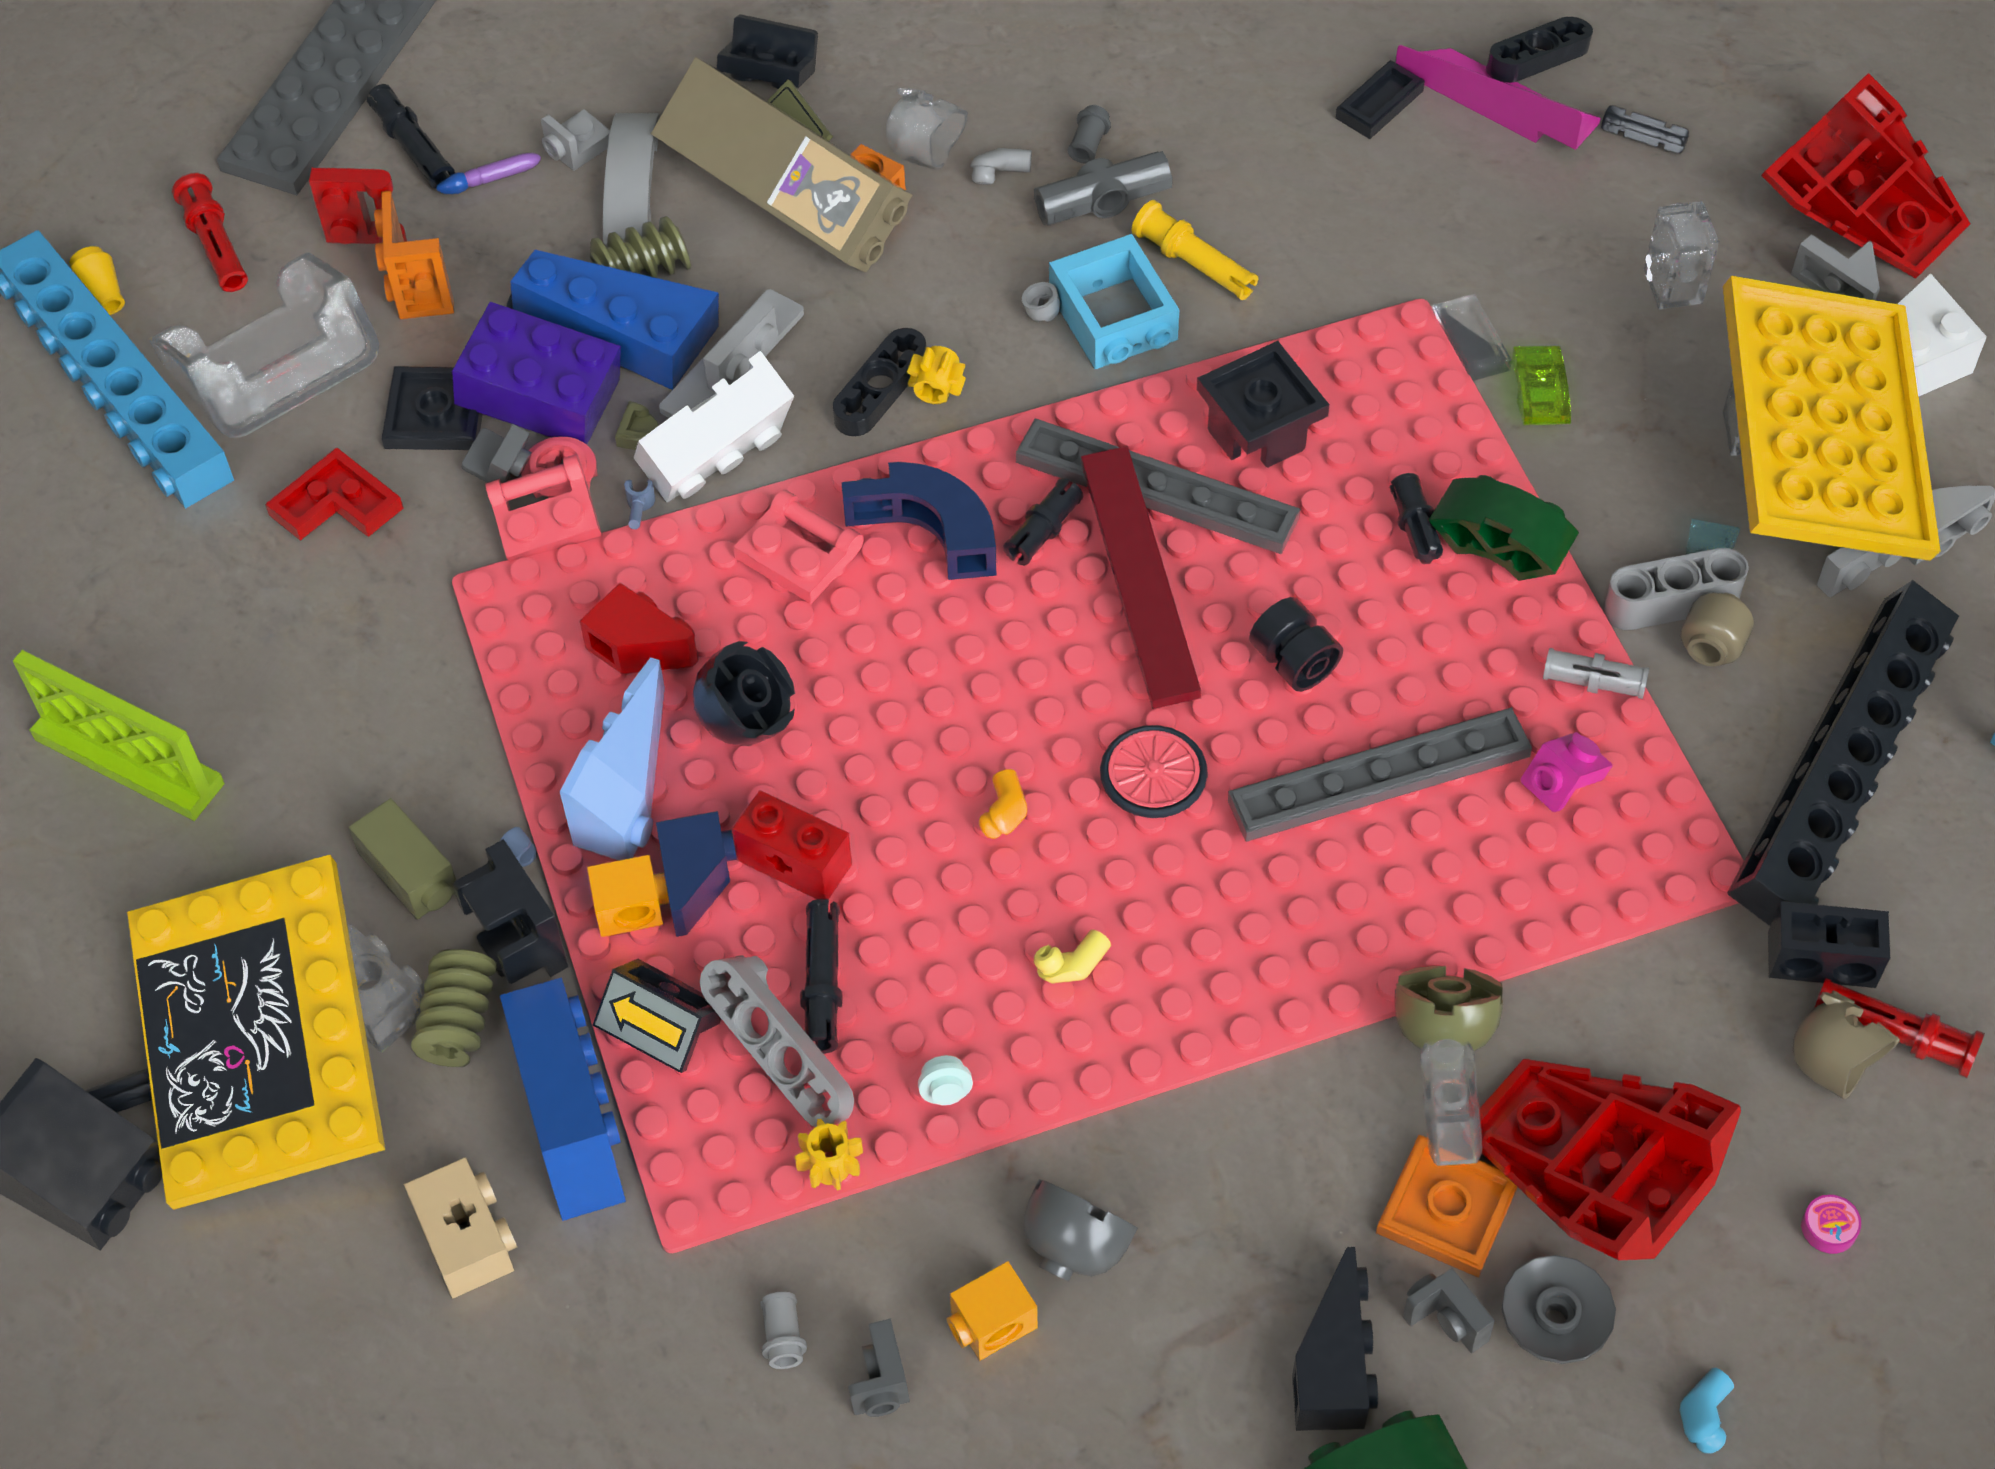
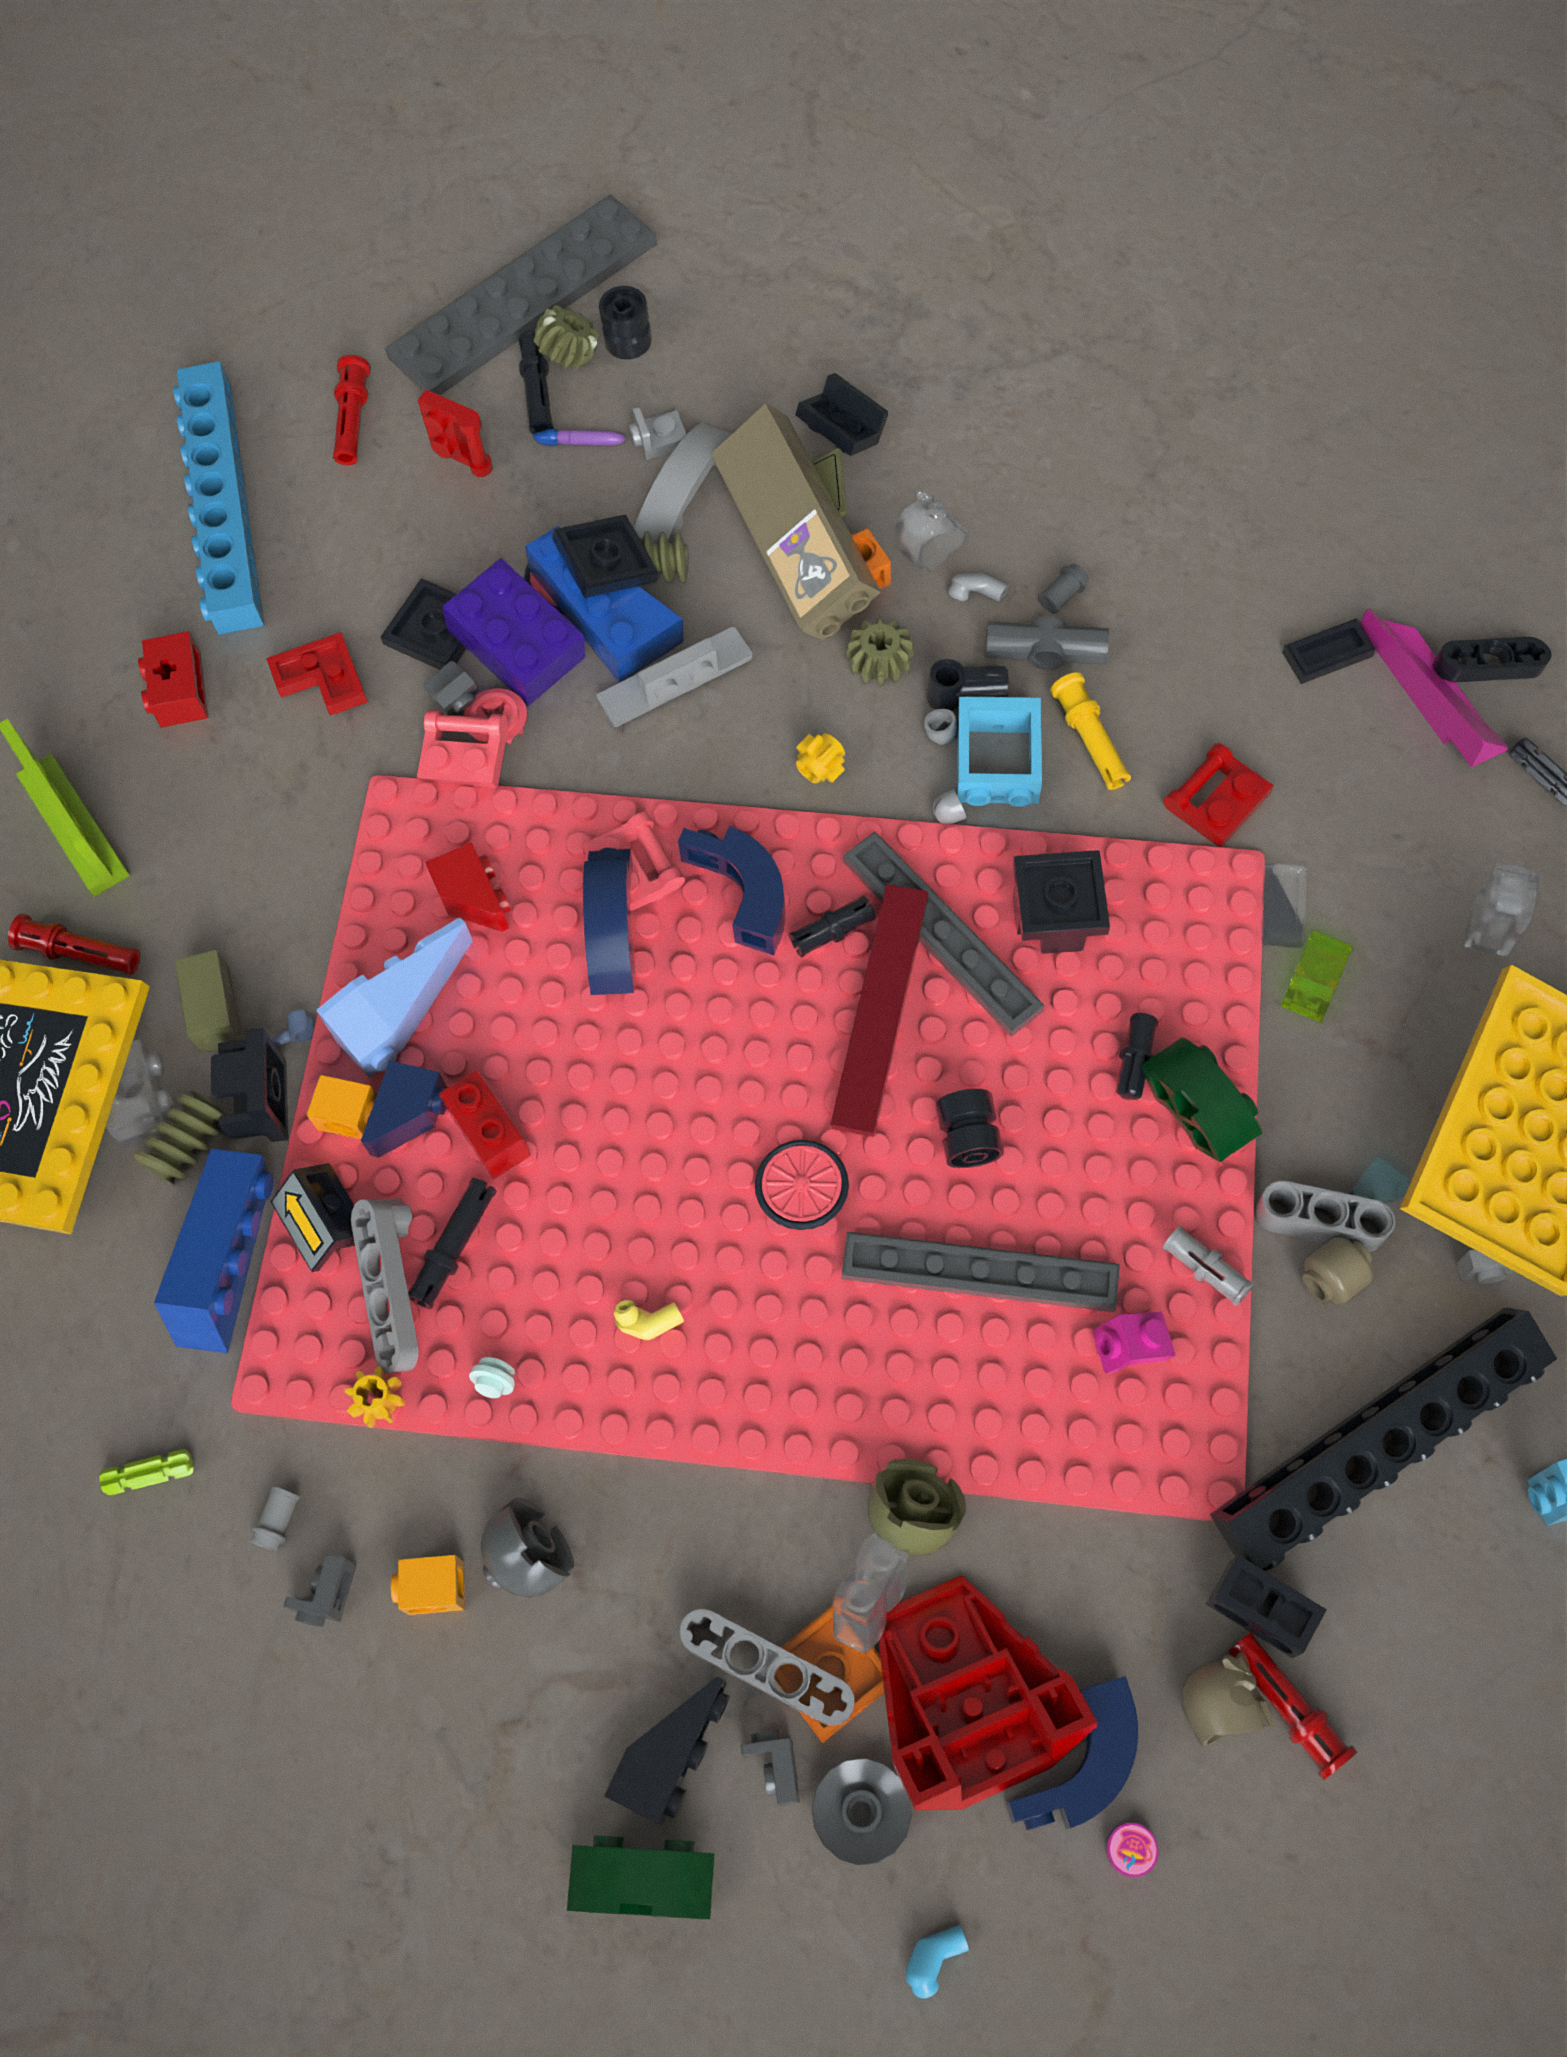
camera: 30 degrees right, 10 degrees up
yellow cone [69,246,125,315] -> none
clear windscreen [149,252,379,438] -> none
orange bracket [374,191,454,319] -> none
tan brick [404,1157,517,1299] -> none
olive tile [615,401,659,450] -> none
sand blue hand [624,480,655,529] -> none
white wedge [634,351,794,503] -> none
black cylinder [692,641,795,746] -> none
black beam [833,328,926,436] -> none
light orange arm [979,769,1027,839] -> none
none -> red pin [8,914,140,975]
none -> lime axle [99,1449,194,1496]
none -> red brick [138,631,208,728]
none -> olive gear [533,305,599,370]
none -> black tile [552,514,659,598]
none -> dark blue arch [583,848,635,995]
none -> black wheel [599,286,652,359]
none -> light grey beam [679,1609,855,1726]
none -> olive gear [846,616,914,687]
none -> black piece [926,659,1009,711]
none -> light grey hinge [932,788,967,824]
none -> dark blue arch [1006,1676,1138,1831]
none -> red plate [1163,743,1274,847]

